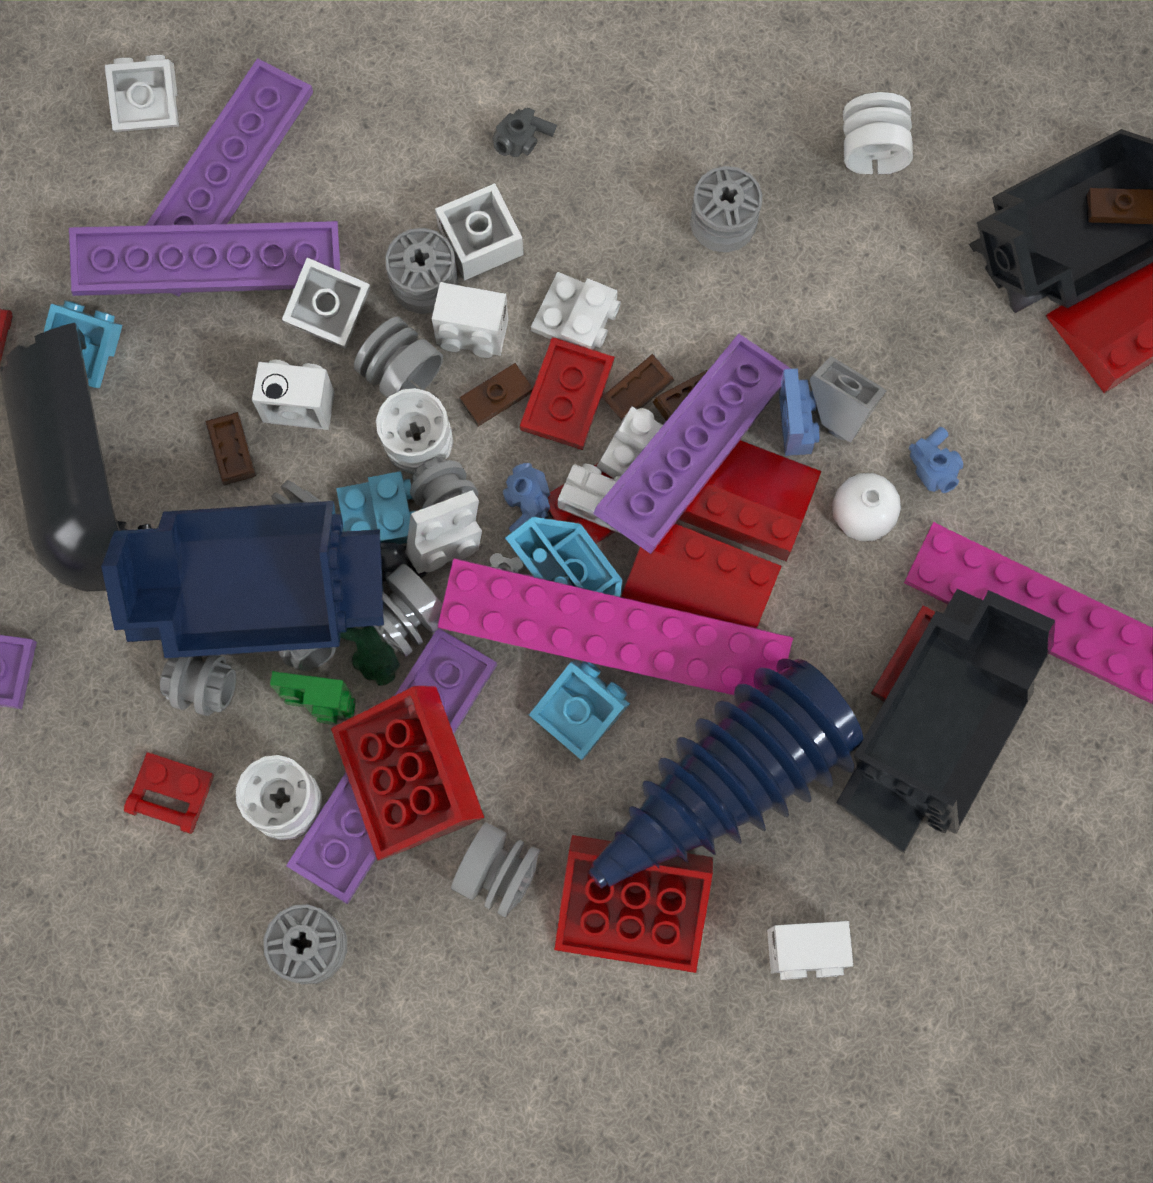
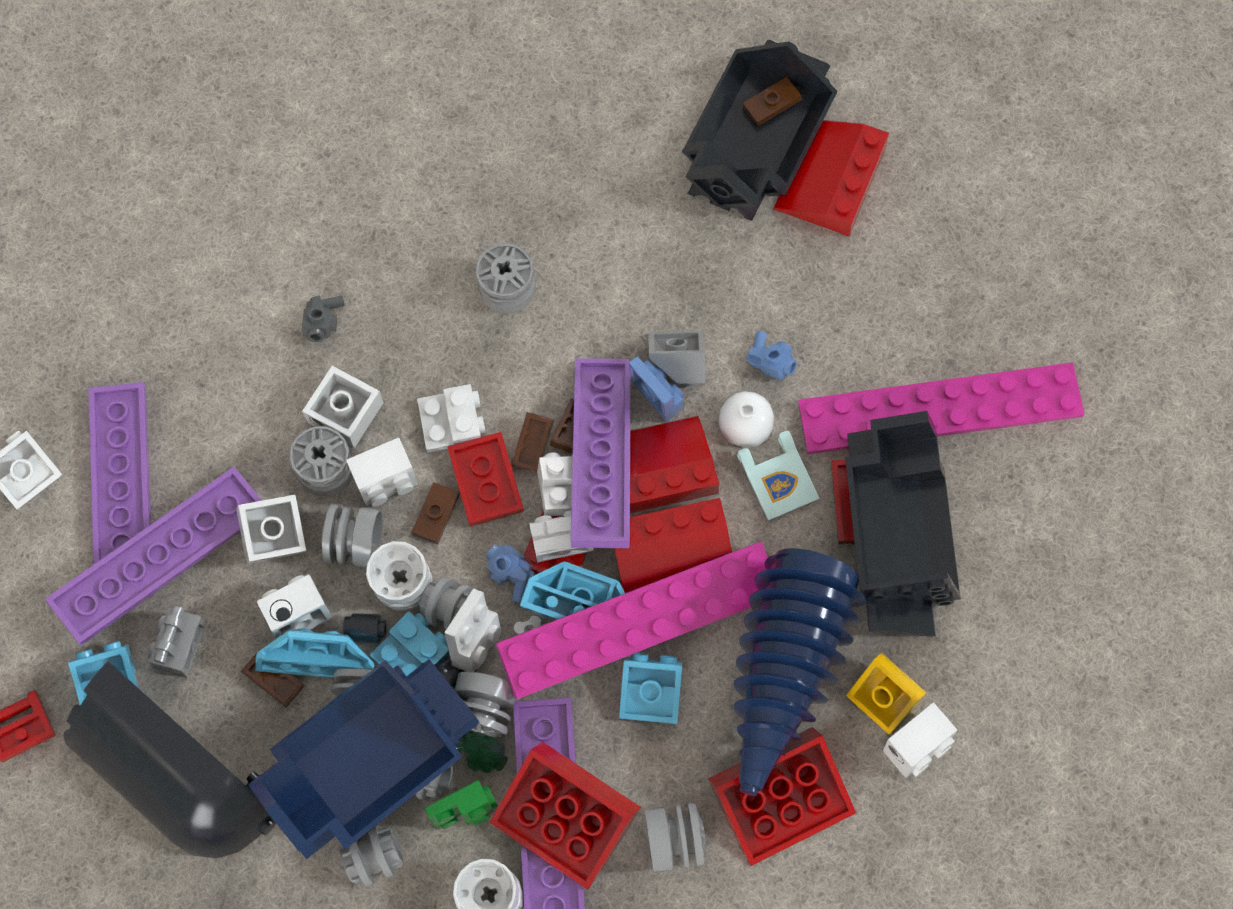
camera: 30 degrees left, 5 degrees down
white wheel [843,92,913,174] -> none
none -> light grey brick [148,605,206,677]
none -> medium azure wedge [256,628,374,678]
none -> black brick [343,613,386,643]
none -> light aqua flag [737,431,820,521]
none -> yellow brick [846,653,927,735]

